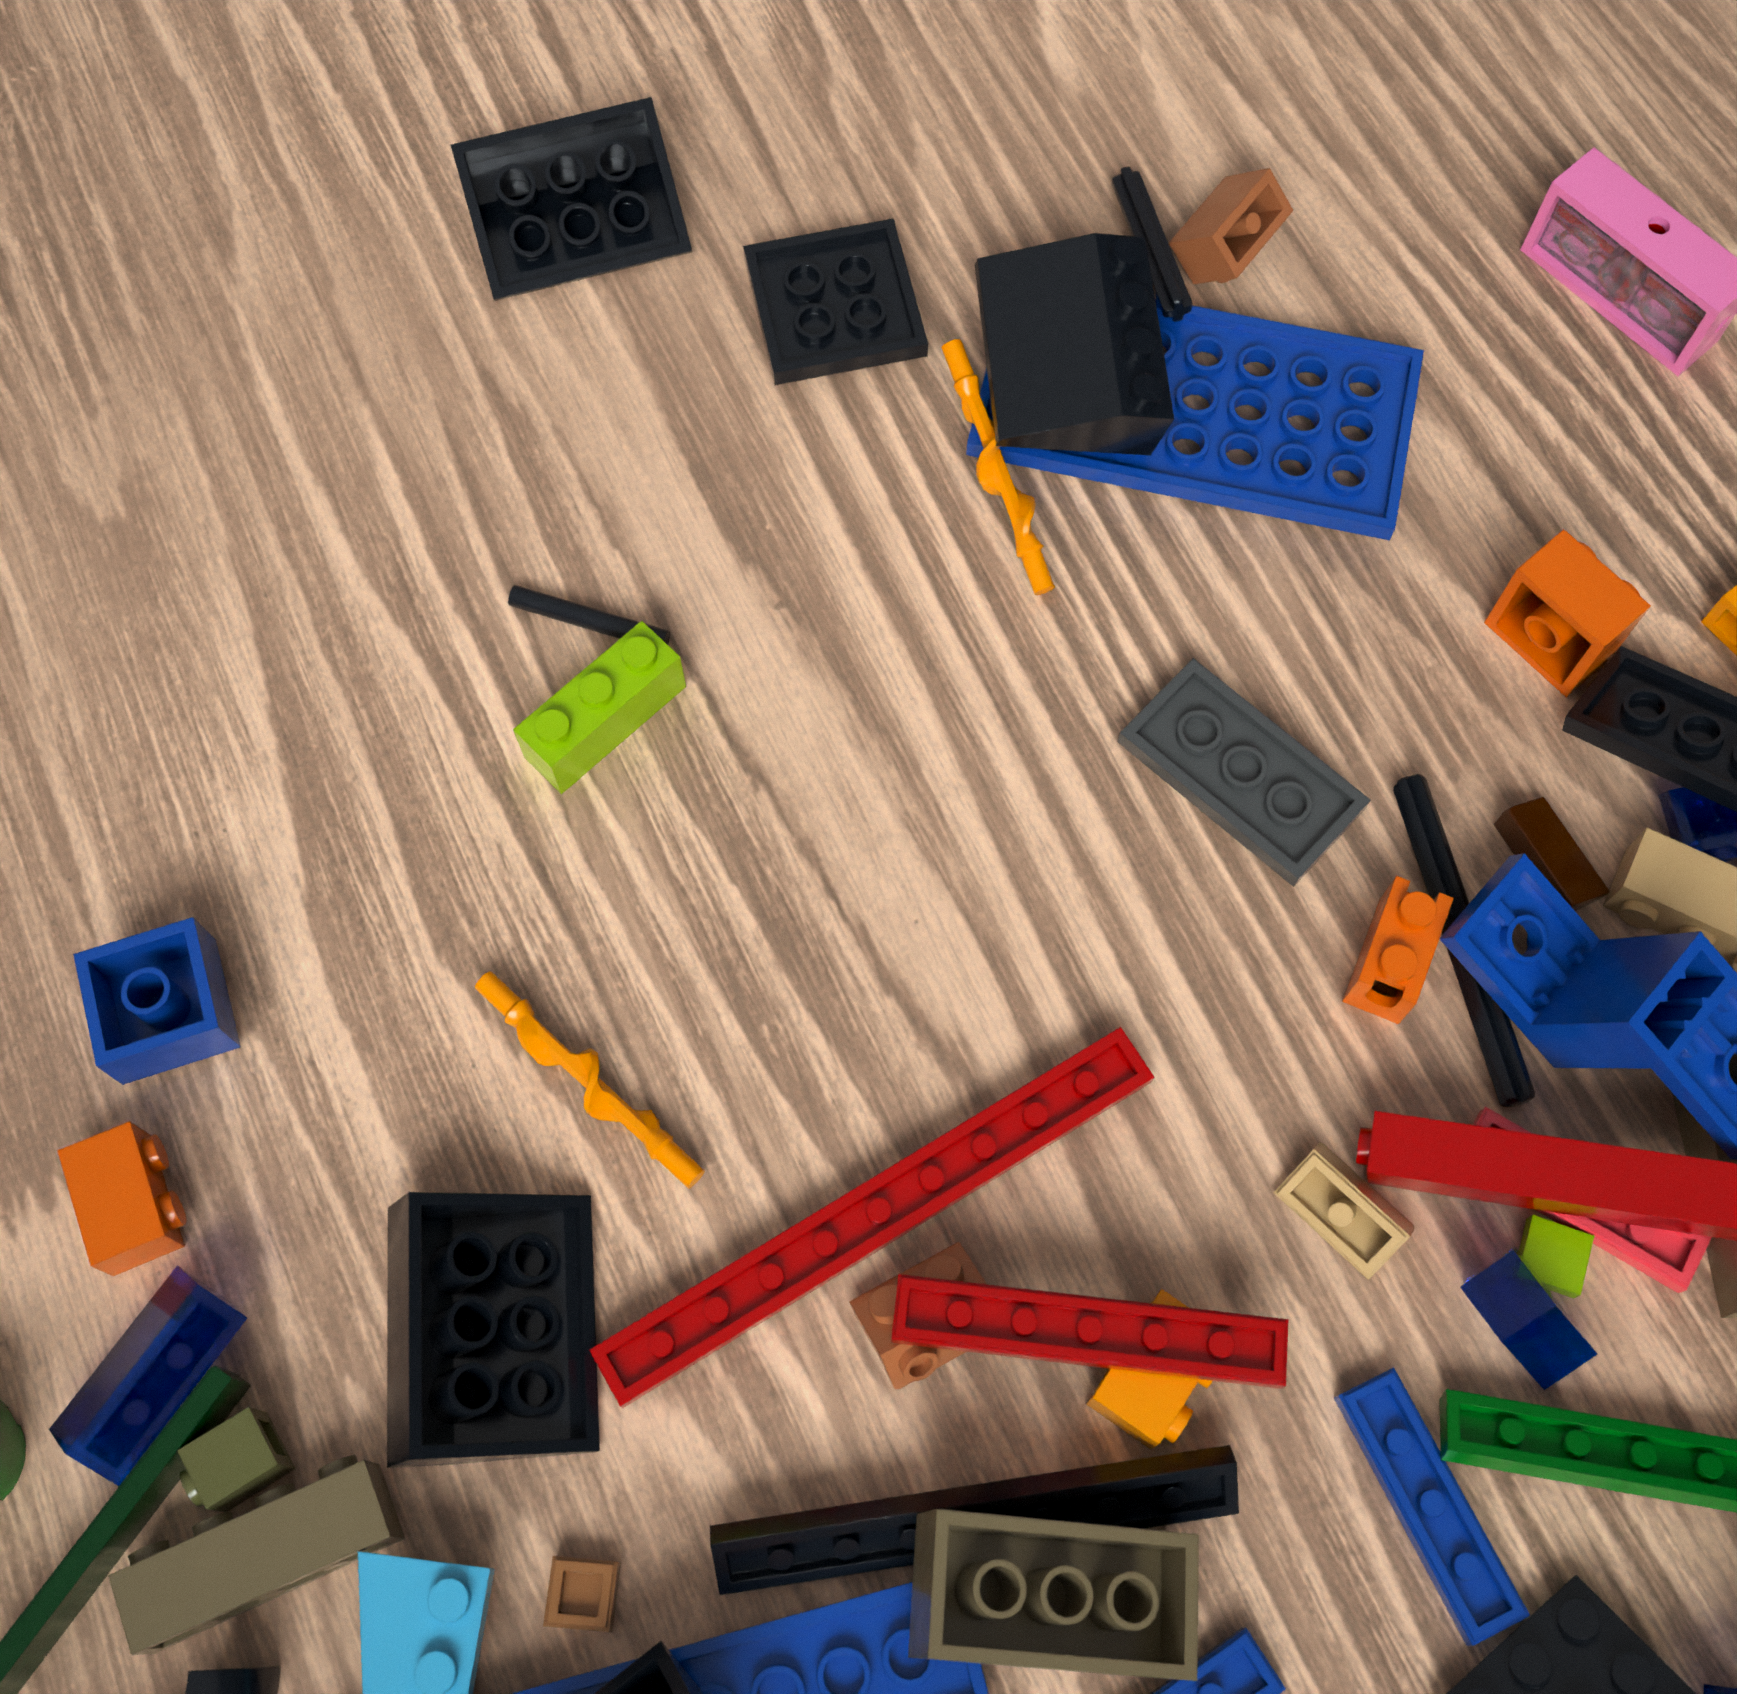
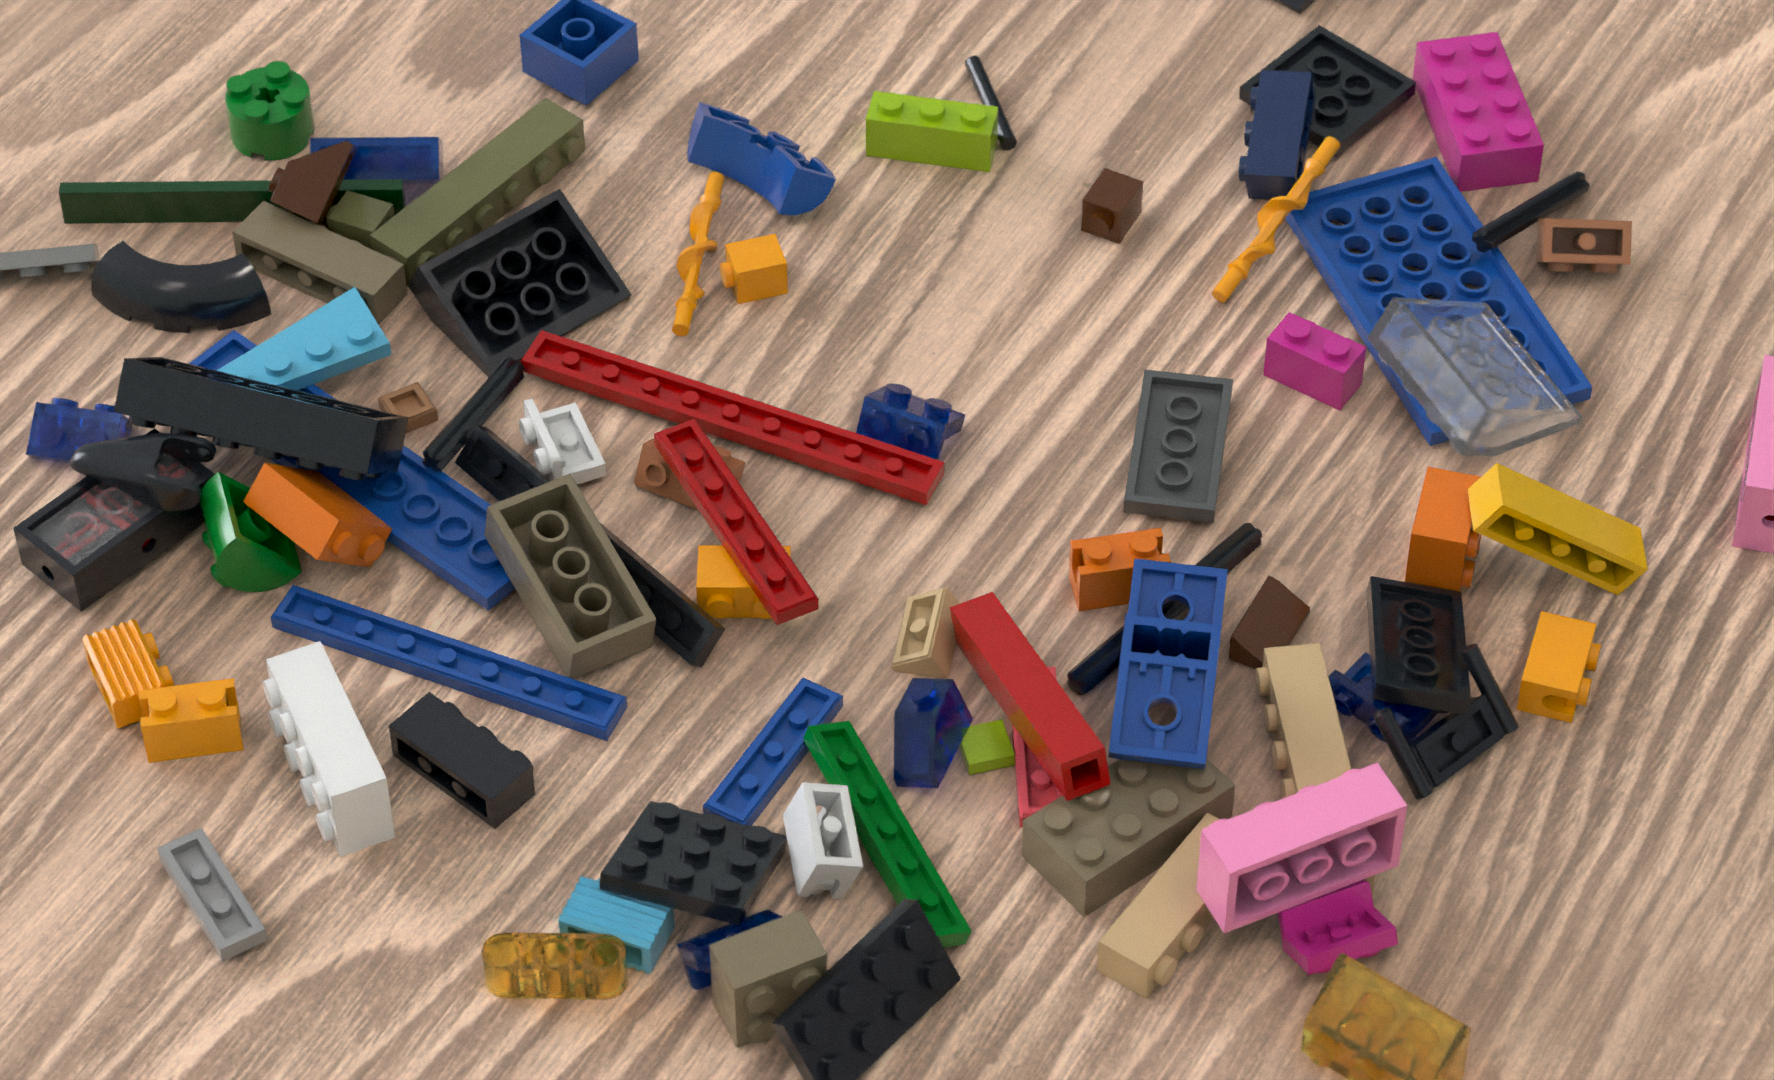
camera: 55 degrees right, 20 degrees down
orange brick [57,1121,186,1276] -> none
black slope [974,233,1174,456] -> none
none -> reddish brown slope [268,141,358,225]
none -> olive brick [370,98,585,287]
none -> black axle [422,358,525,472]
none -> white bracket [519,398,606,484]
none -> blue brick [687,102,836,216]
none -> light orange brick [720,234,788,304]
none -> white brick [783,782,863,899]
none -> clear blue bracket [856,383,966,460]
none -> reddish brown brick [1081,168,1143,244]
none -> dark blue brick [1238,70,1315,200]
none -> dark pink brick [1263,312,1366,411]
none -> clear slope [1367,297,1583,457]
none -> dark pink brick [1412,32,1544,192]
none -> yellow brick [1468,463,1648,595]

